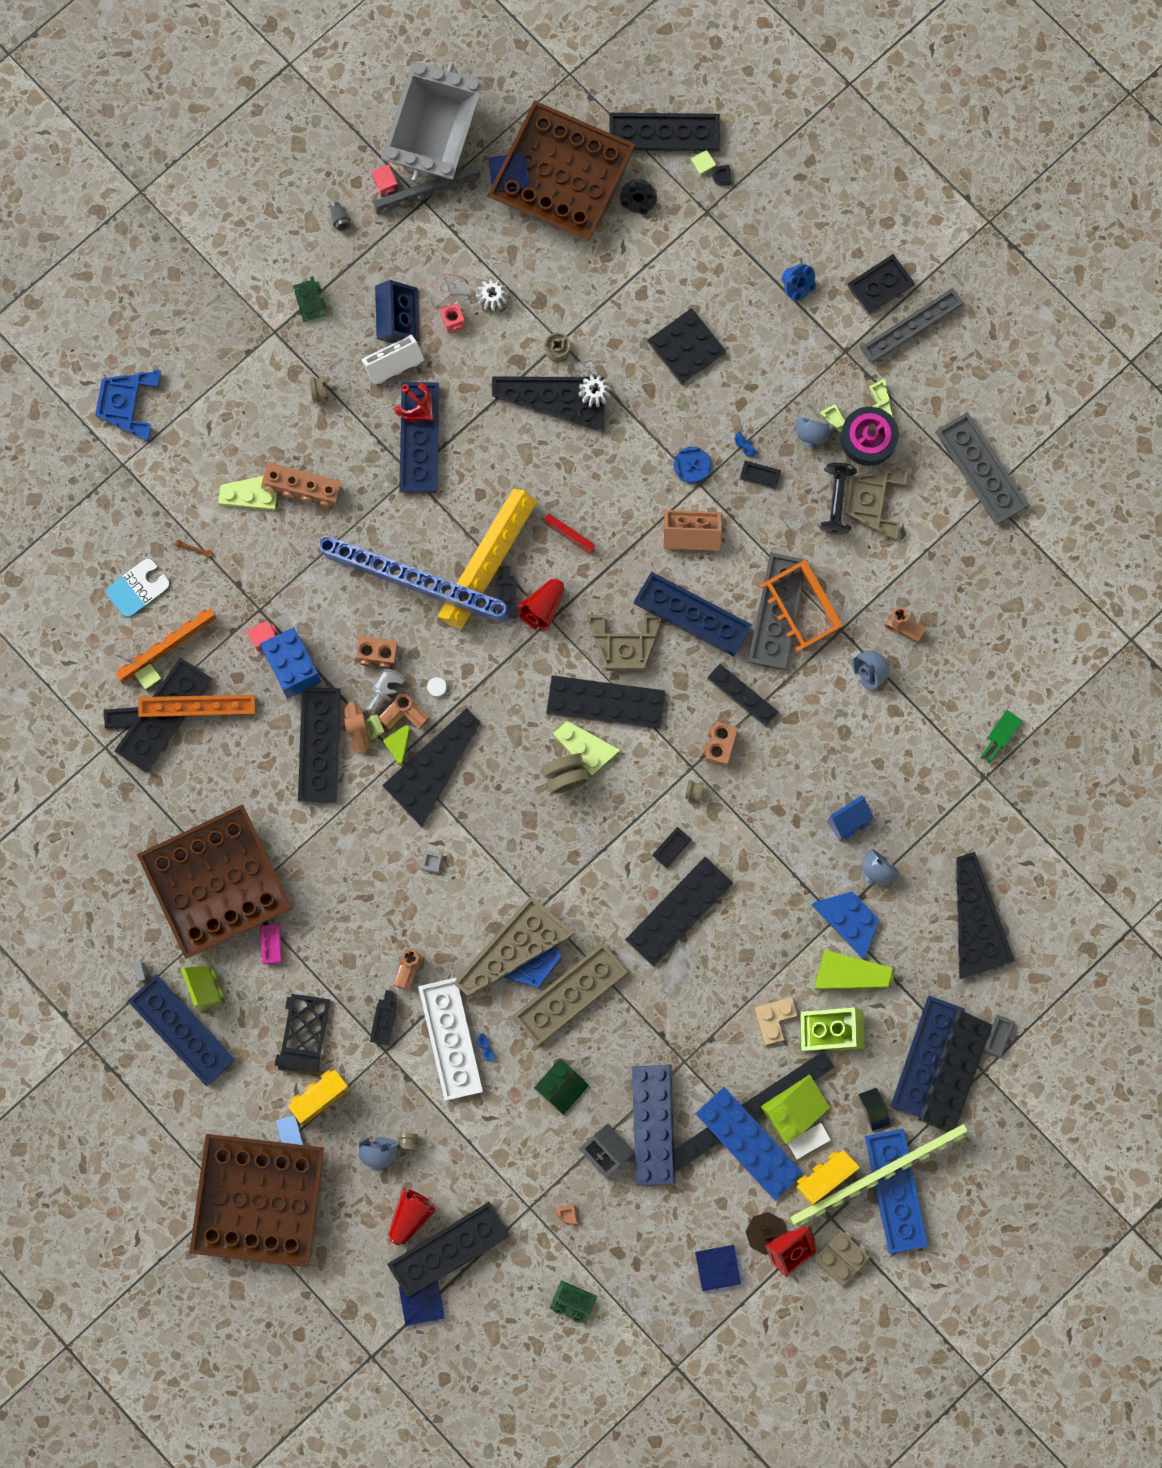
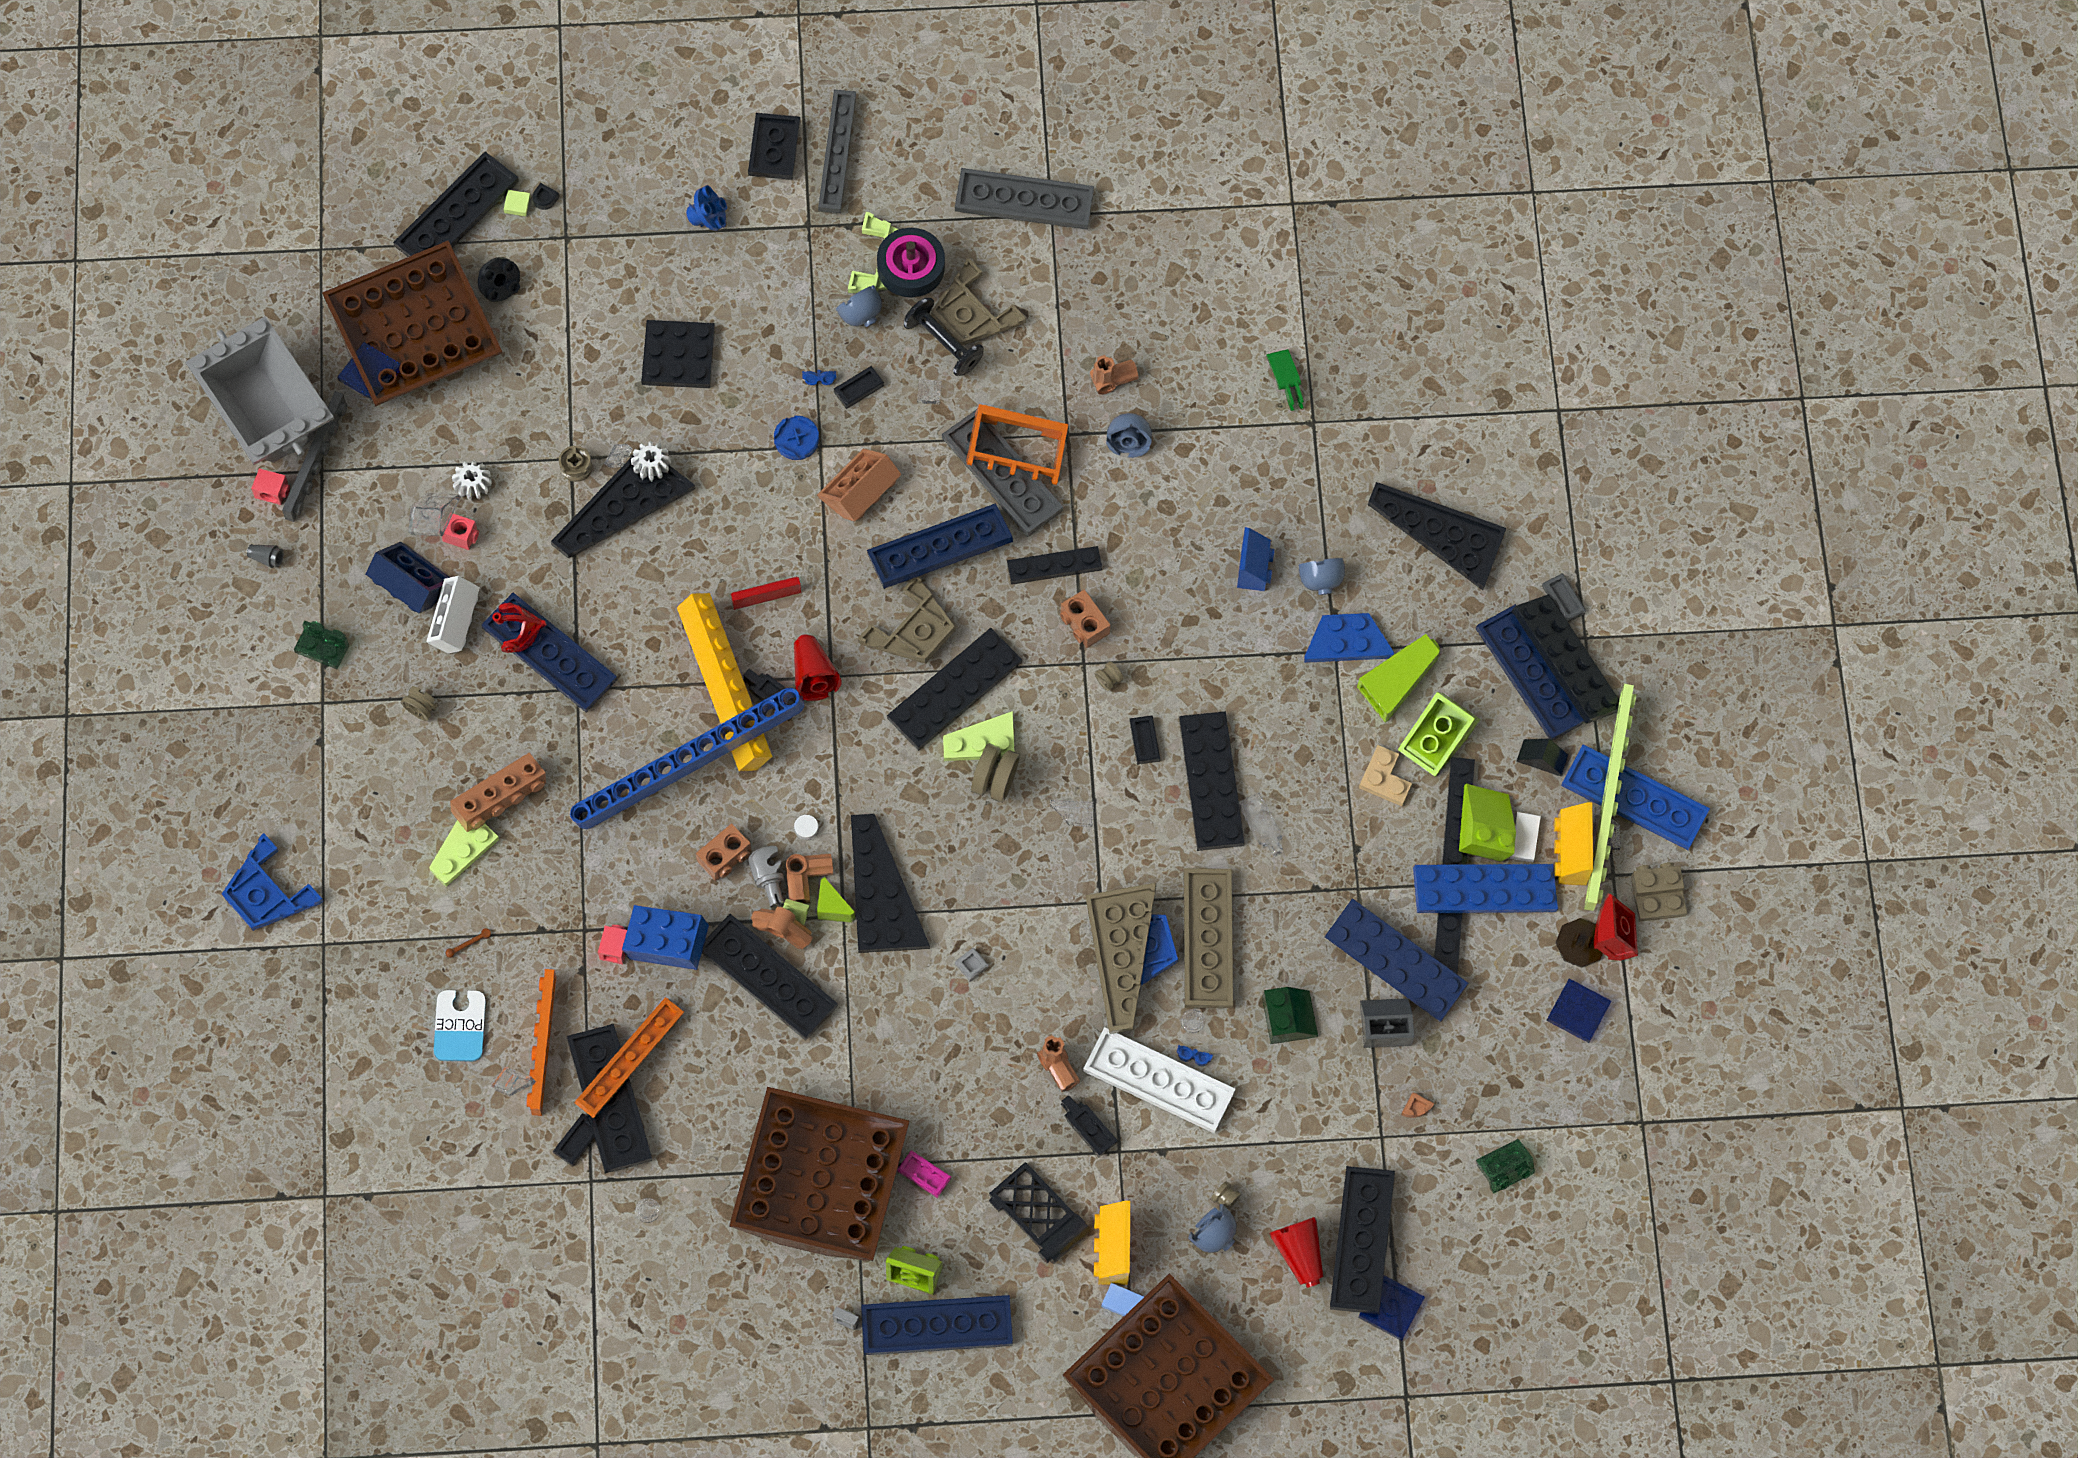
camera: 50 degrees left, 10 degrees down
yellowish green tile [135,664,162,690] -> none

